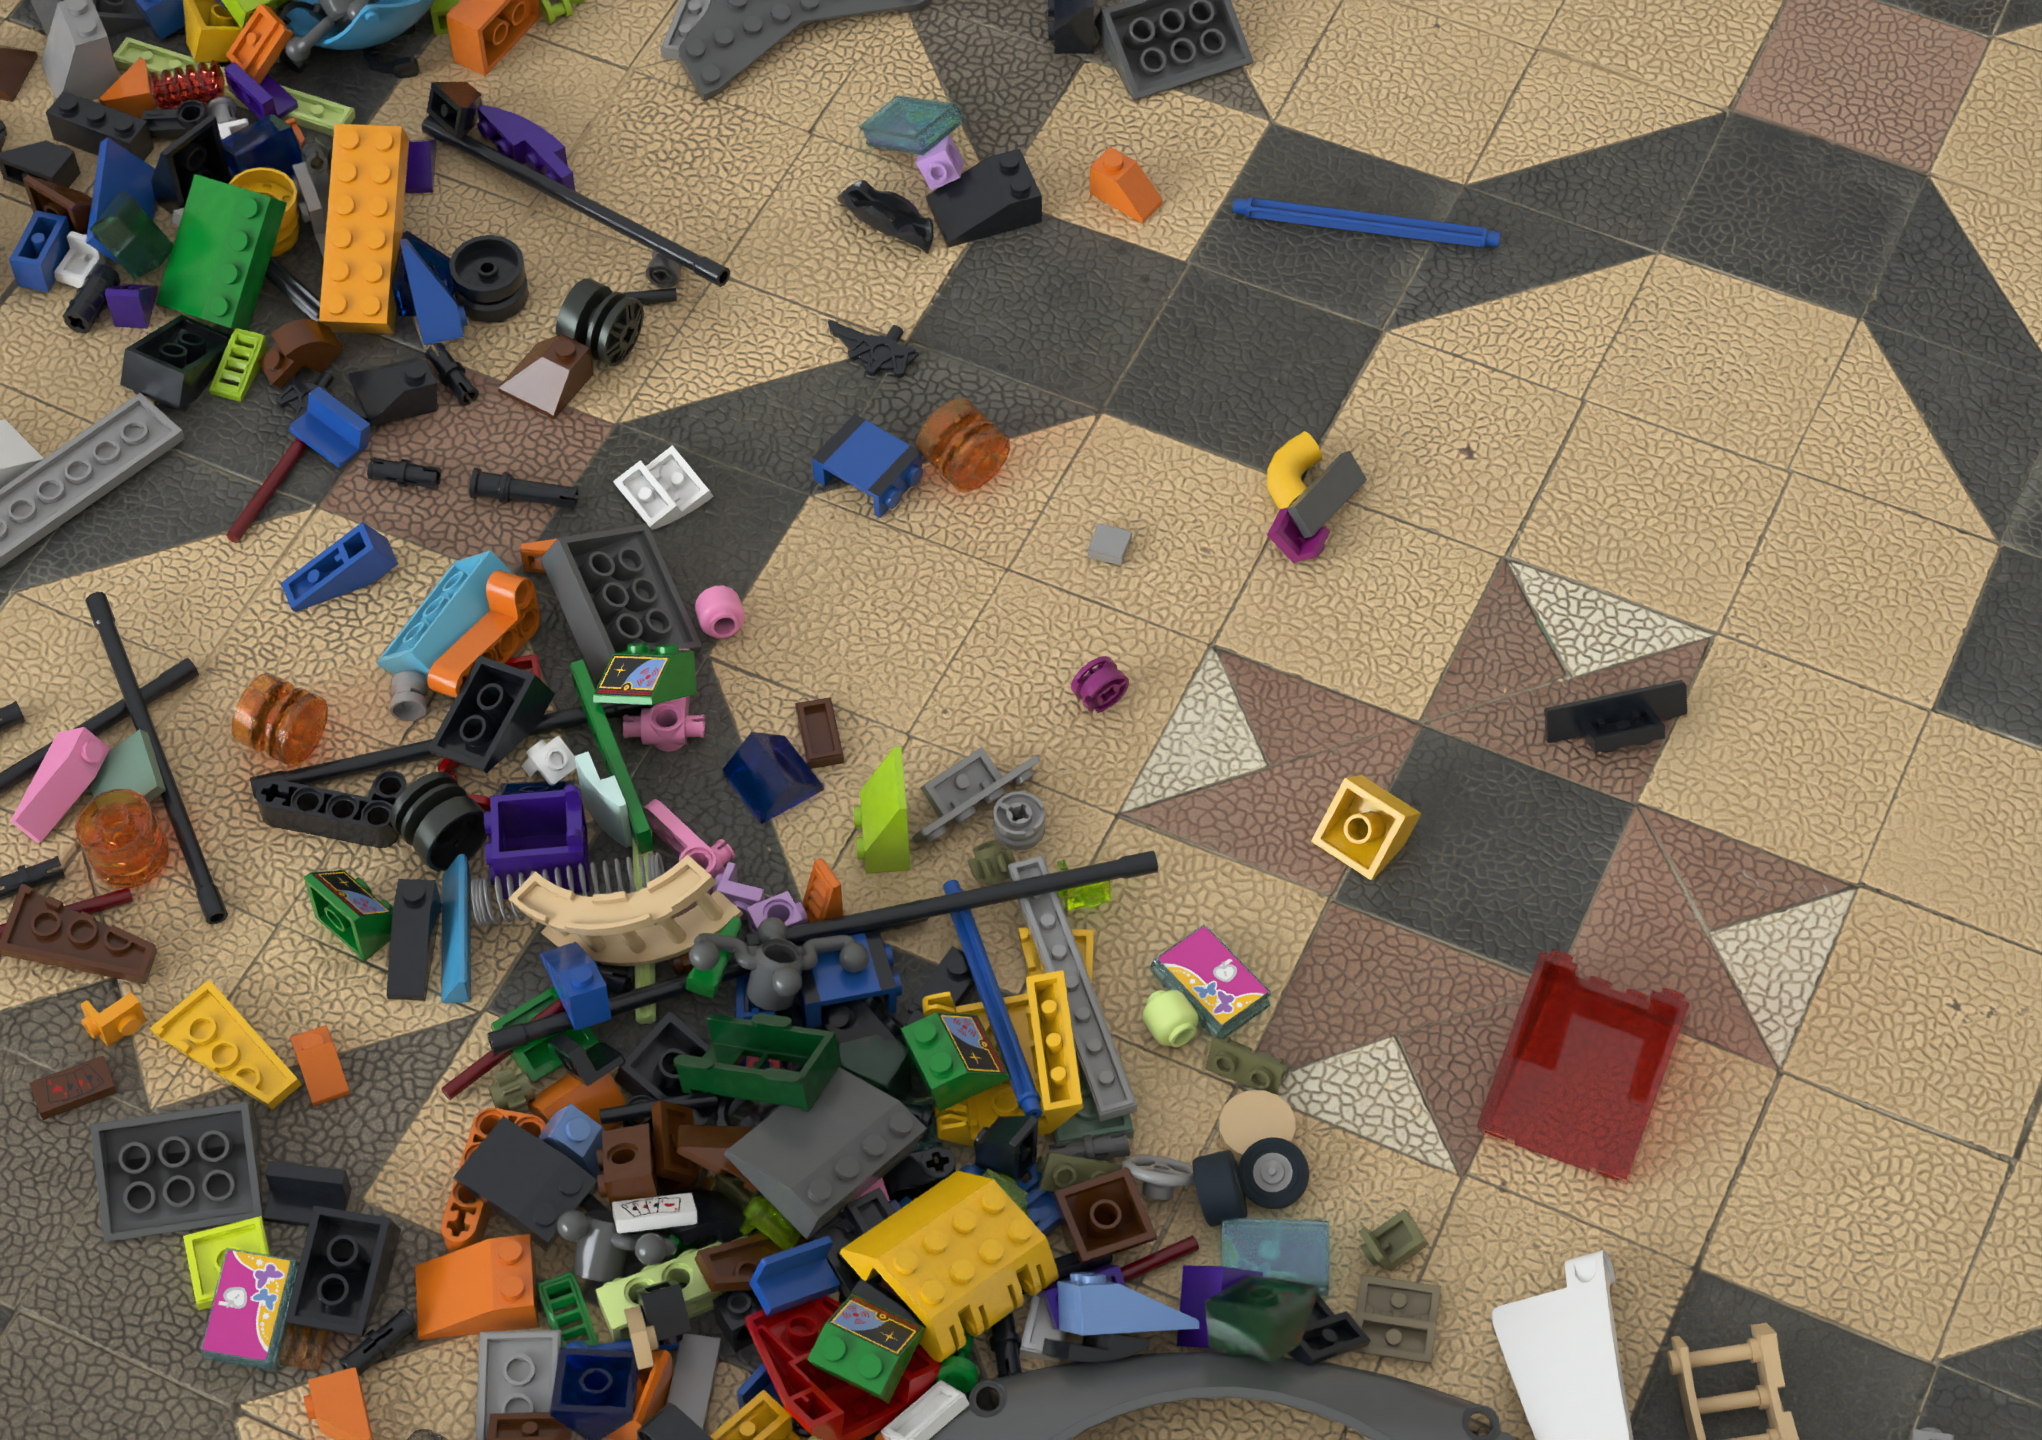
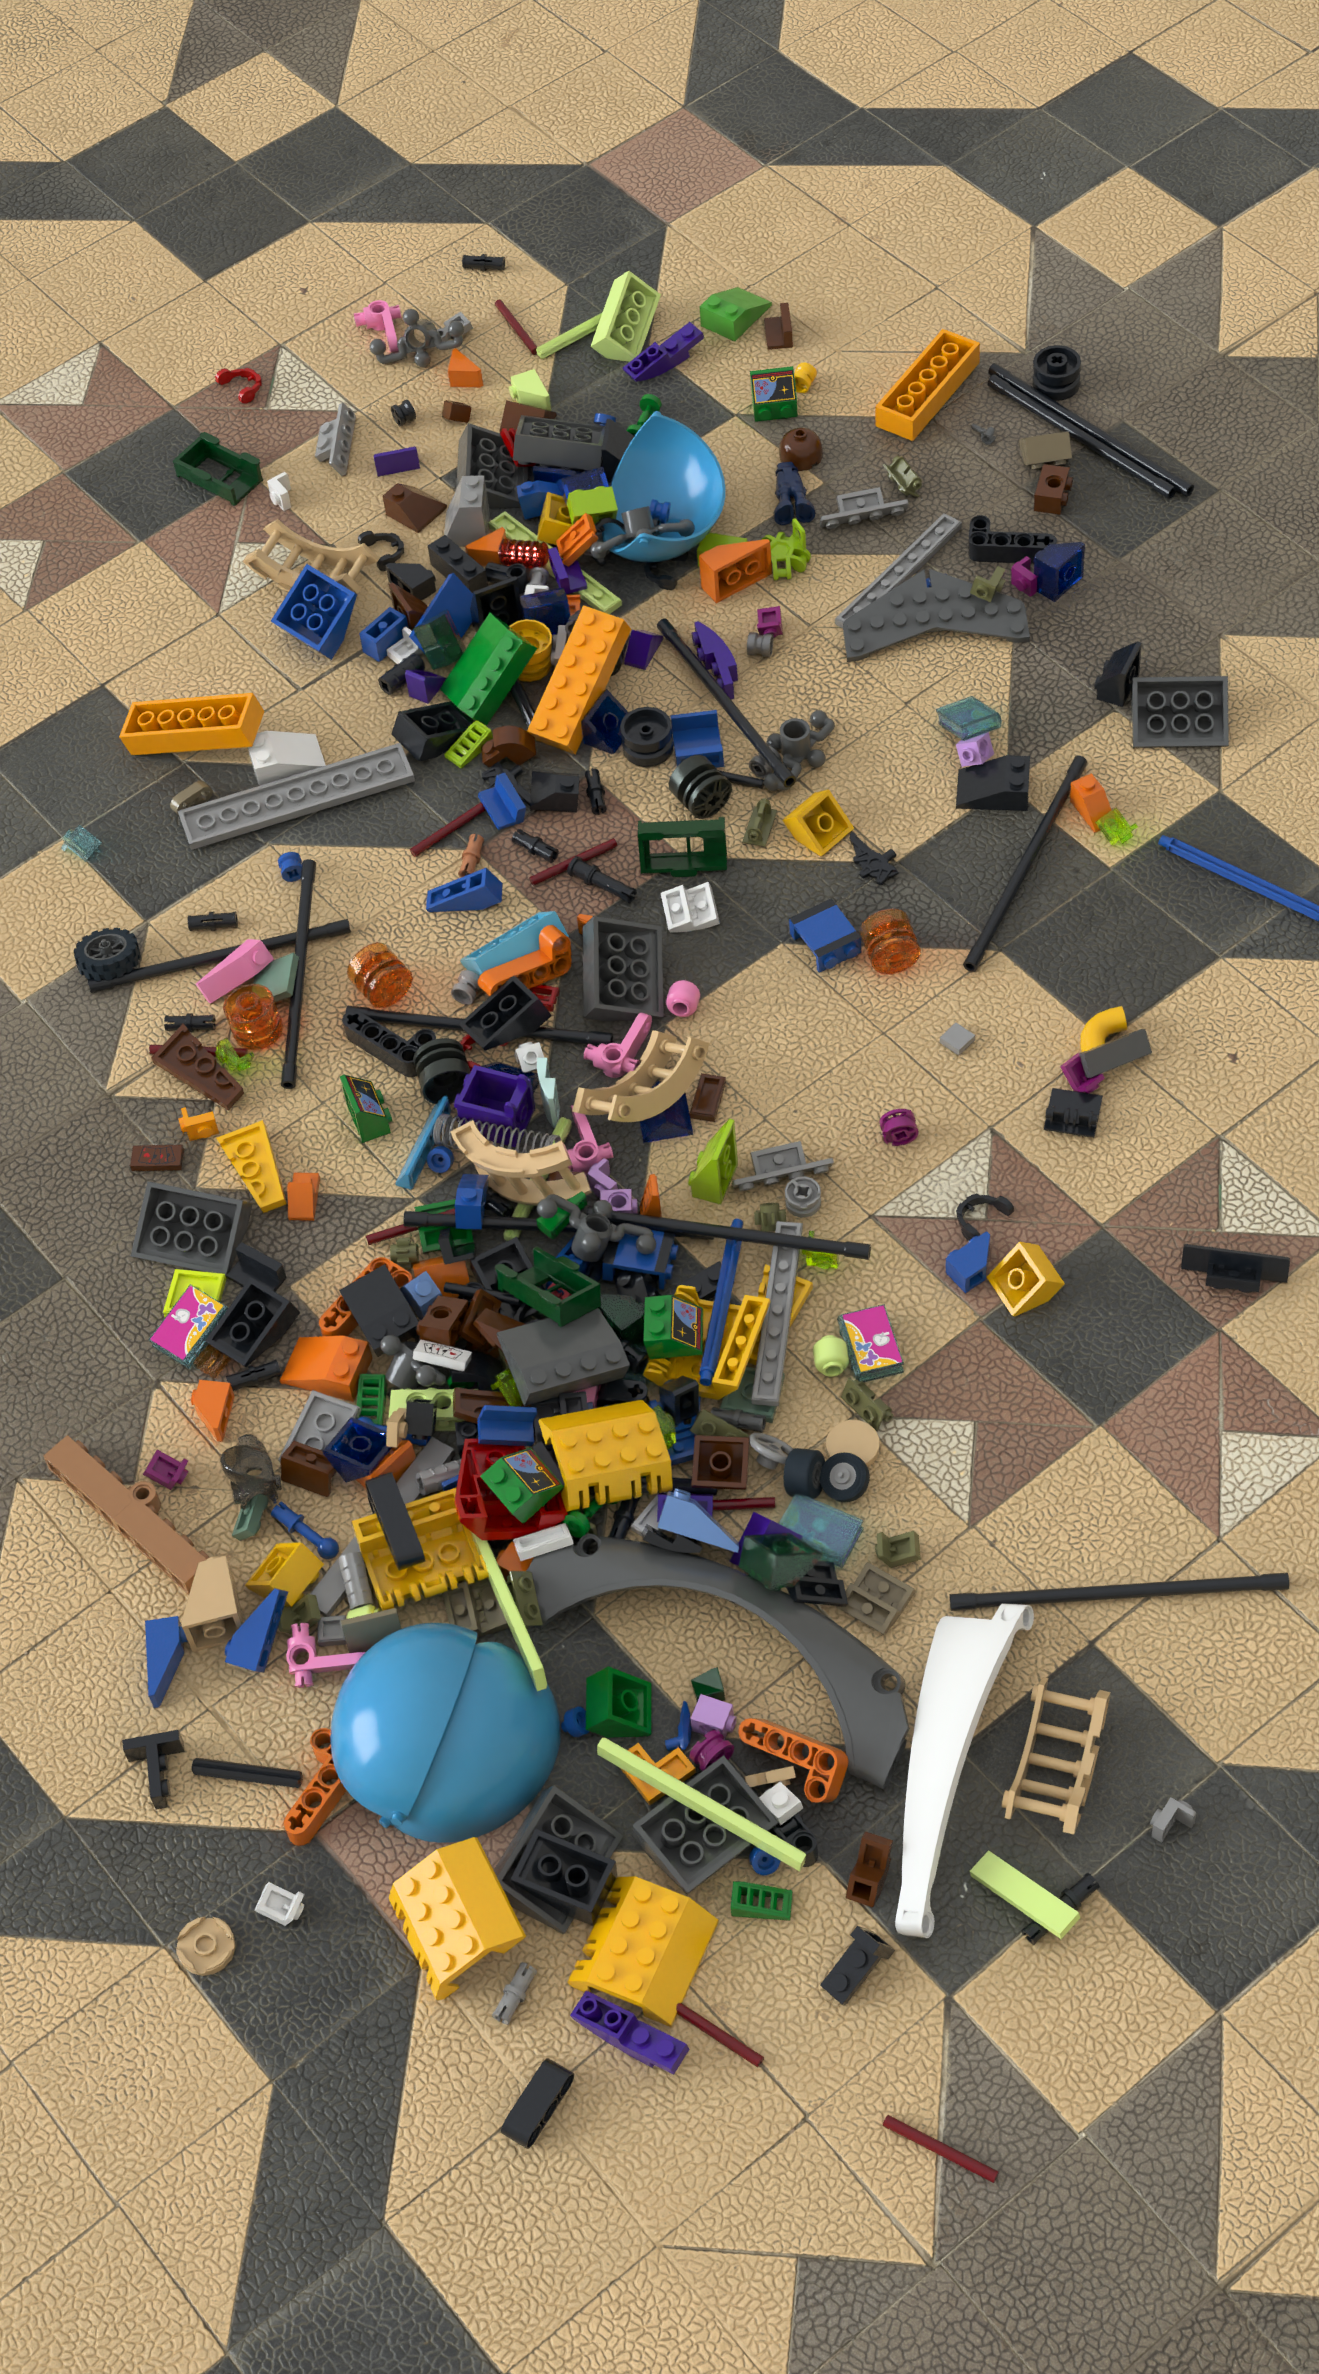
camera: 30 degrees right, 0 degrees up
black slope [386,879,442,1001] -> none
blue slope [400,238,468,345] -> none
black slope [427,82,482,139] -> none
reddish brown slope [498,334,594,419] -> none
green tile [570,659,654,854] -> none
slope [593,643,697,705] -> none
black piece [837,180,934,254] -> none
clear red windscreen [1477,949,1690,1185] -> none
none -> clear neon green bracket [215,1037,254,1072]
none -> blue wheel [278,852,302,882]
none -> light grey axle [415,1459,461,1495]
none -> blue tile [427,1146,454,1173]
none -> nougat pin [458,834,484,878]
none -> dark red bar [529,838,618,886]
none -> tan fence [572,1030,710,1122]
none -> dark green piece [637,817,727,877]
none -> blue panel [670,710,724,768]
none -> olive hinge [742,798,777,847]
none -> flat silver wheel [747,632,773,657]
none -> magenta bracket [757,606,783,638]
none -> dark grey wheel [763,710,835,791]
none -> yellow slope [782,789,854,856]
none -> blue slope [946,1231,990,1293]
none -> black piece [949,1572,1290,1611]
none -> black piece [956,1193,1014,1241]
none -> black piece [963,755,1087,972]
none -> black hinge [1044,1088,1103,1138]
none -> clear neon green bracket [1095,807,1138,846]

